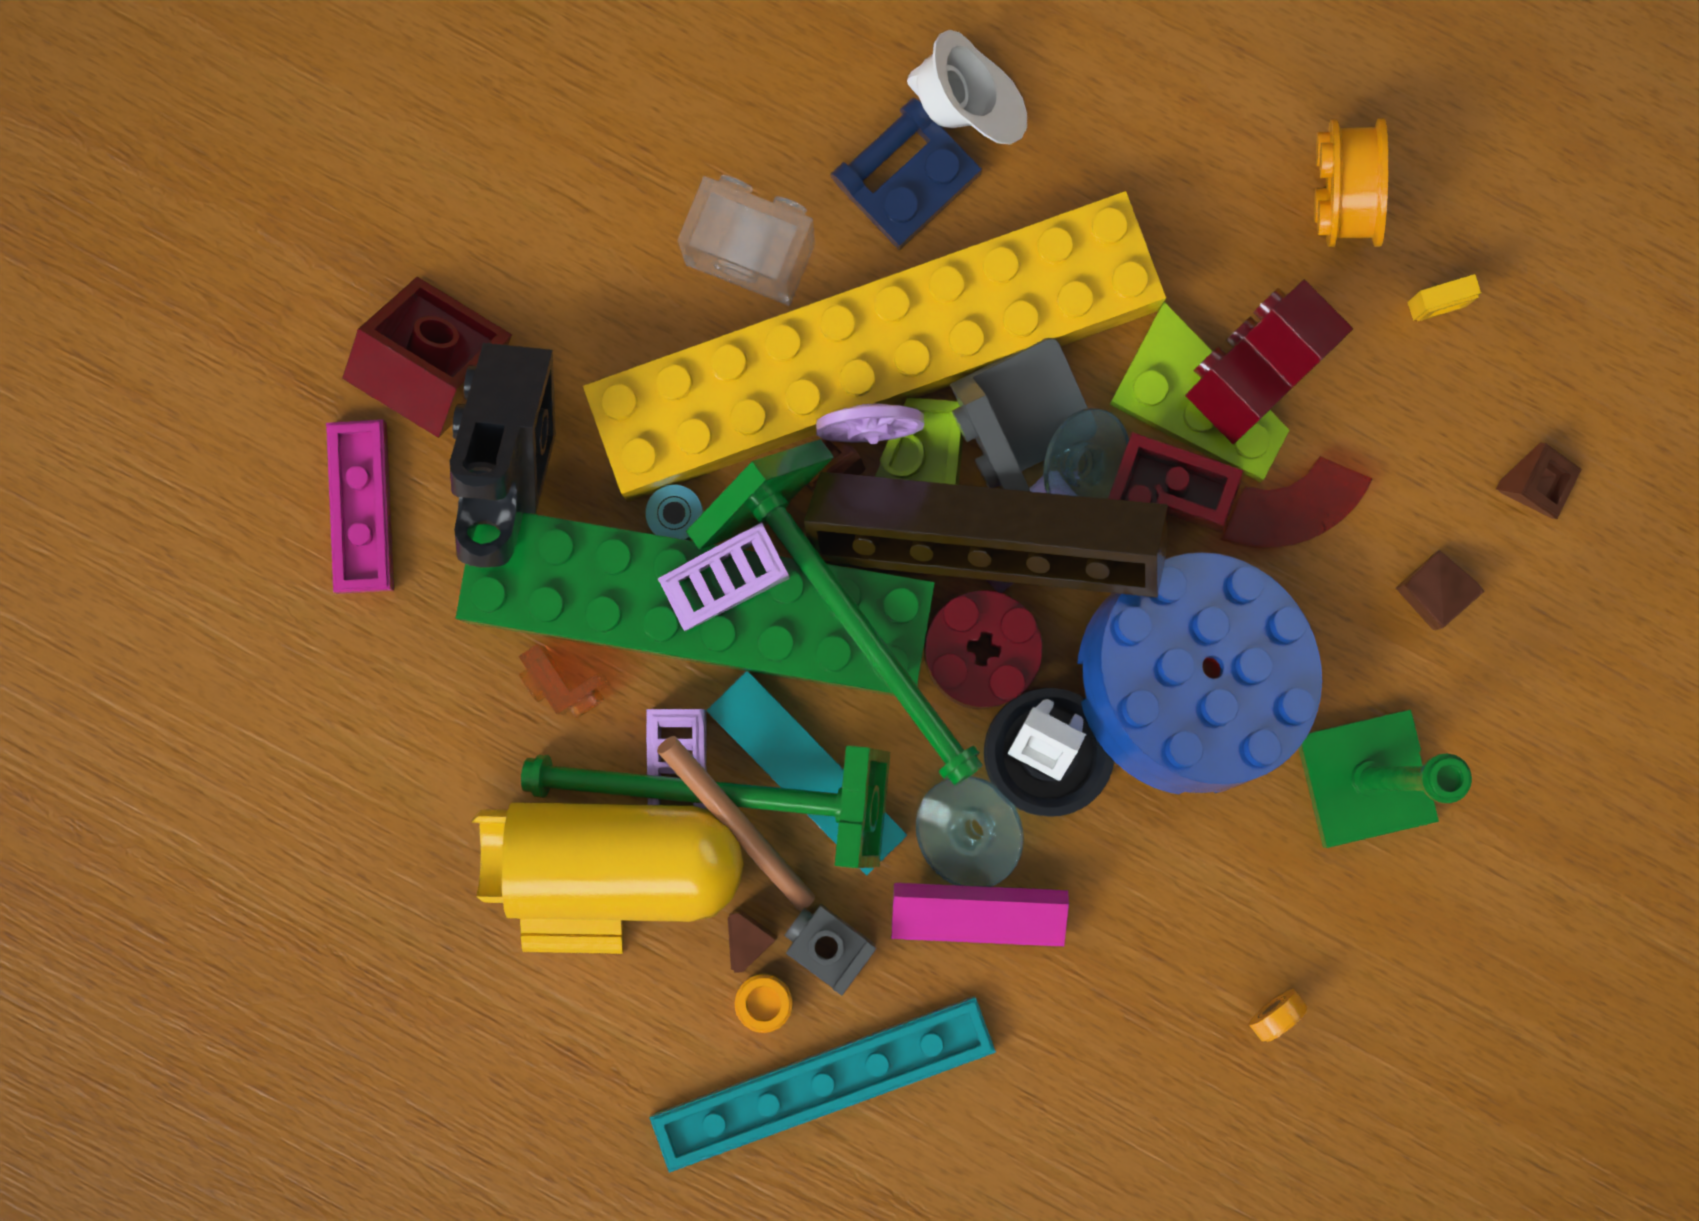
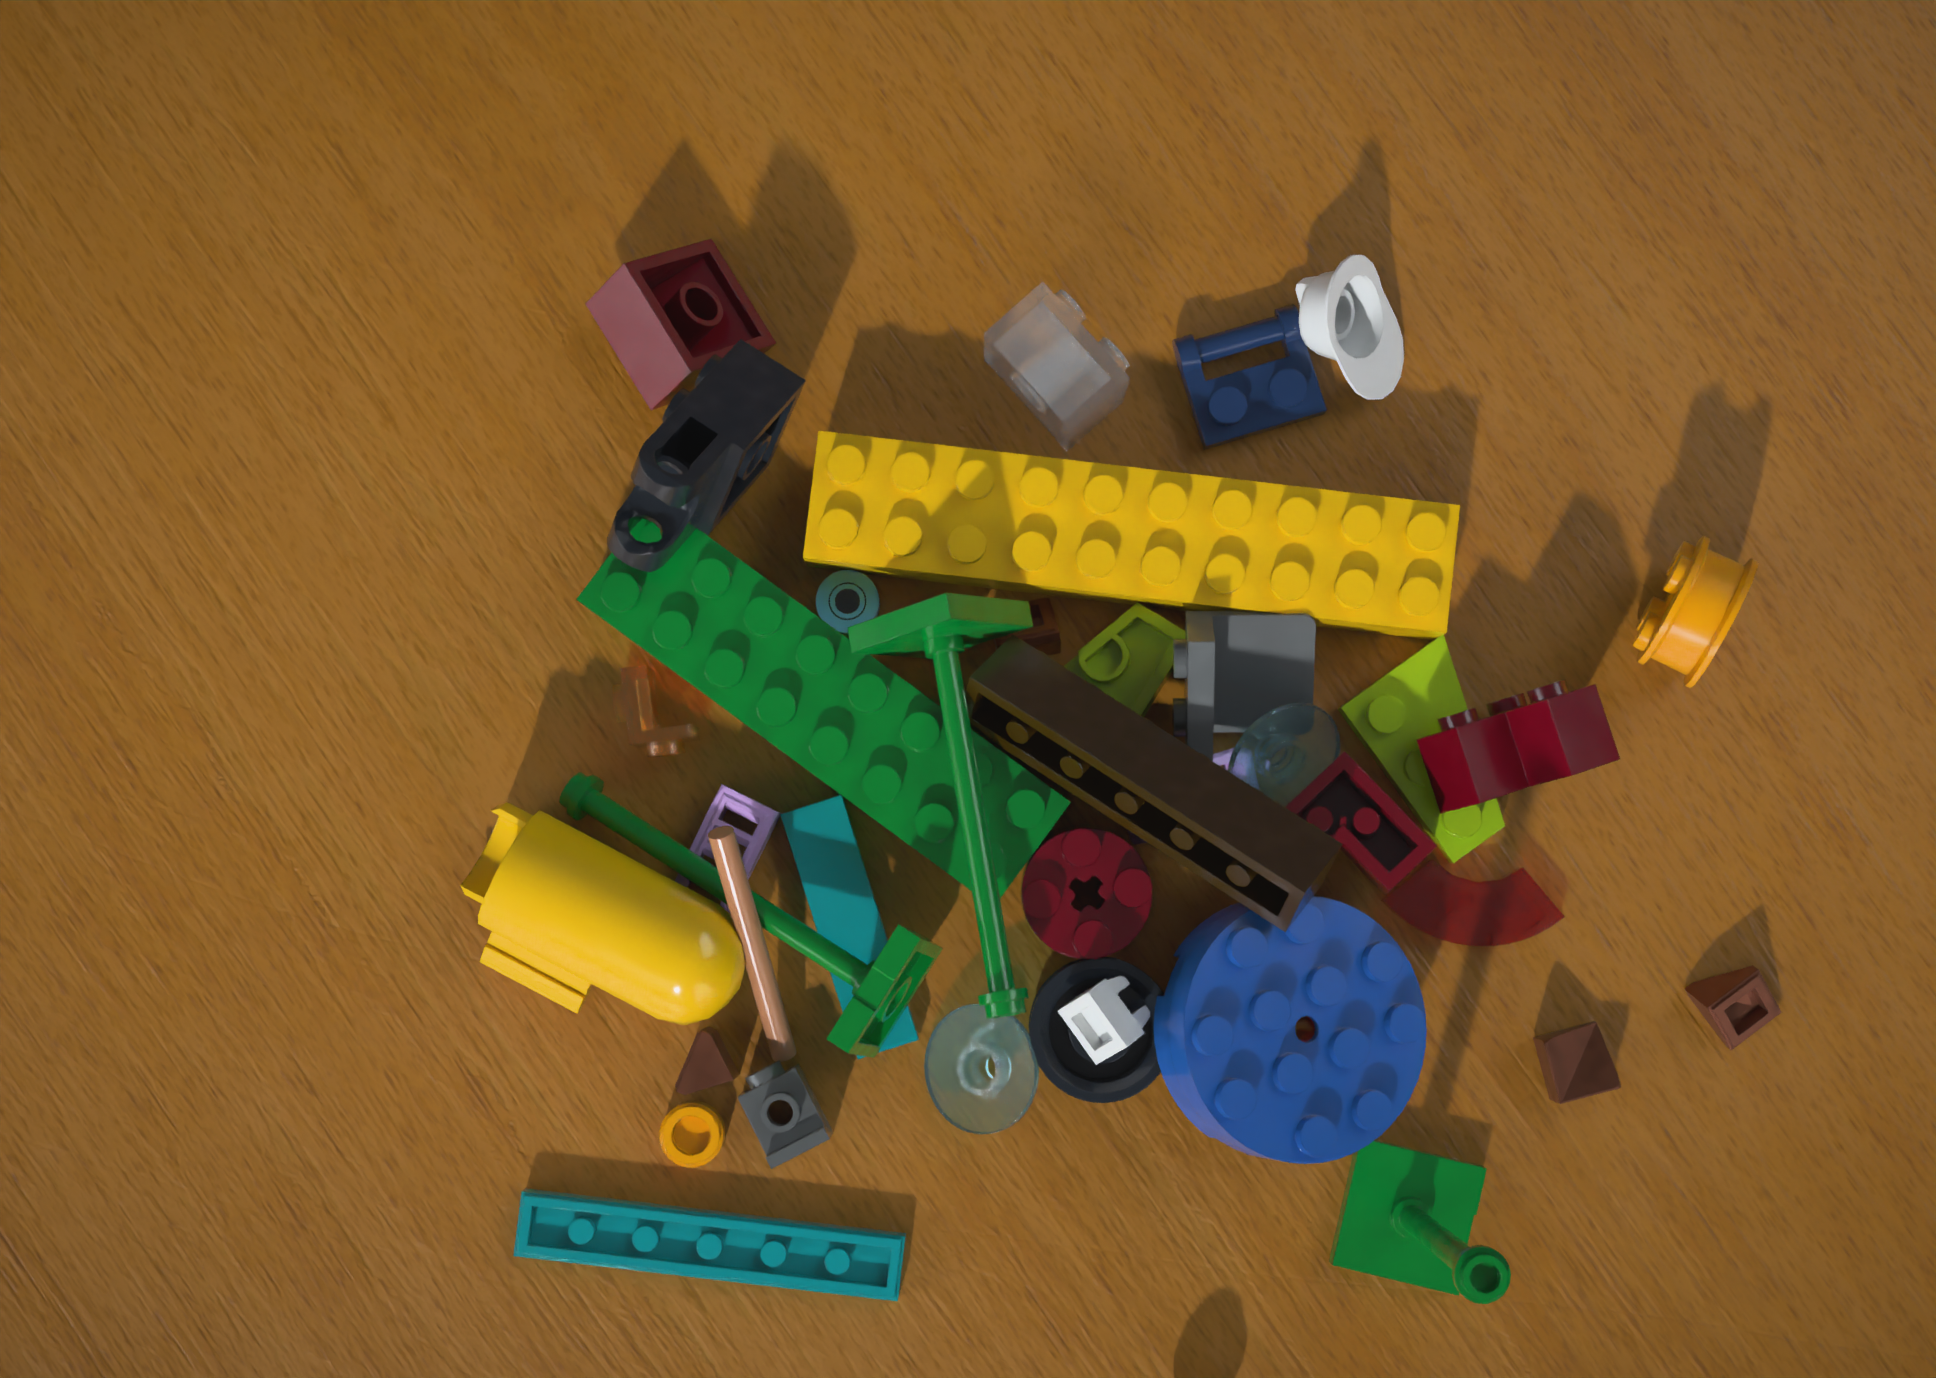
camera: 25 degrees right, 0 degrees up
dark pink tile [326,420,394,594] -> none
lavender slope [658,523,790,631] -> none
lavender wheel [816,404,924,444] -> none
dark pink tile [891,883,1069,947] -> none
yellow tile [1407,274,1481,322] -> none

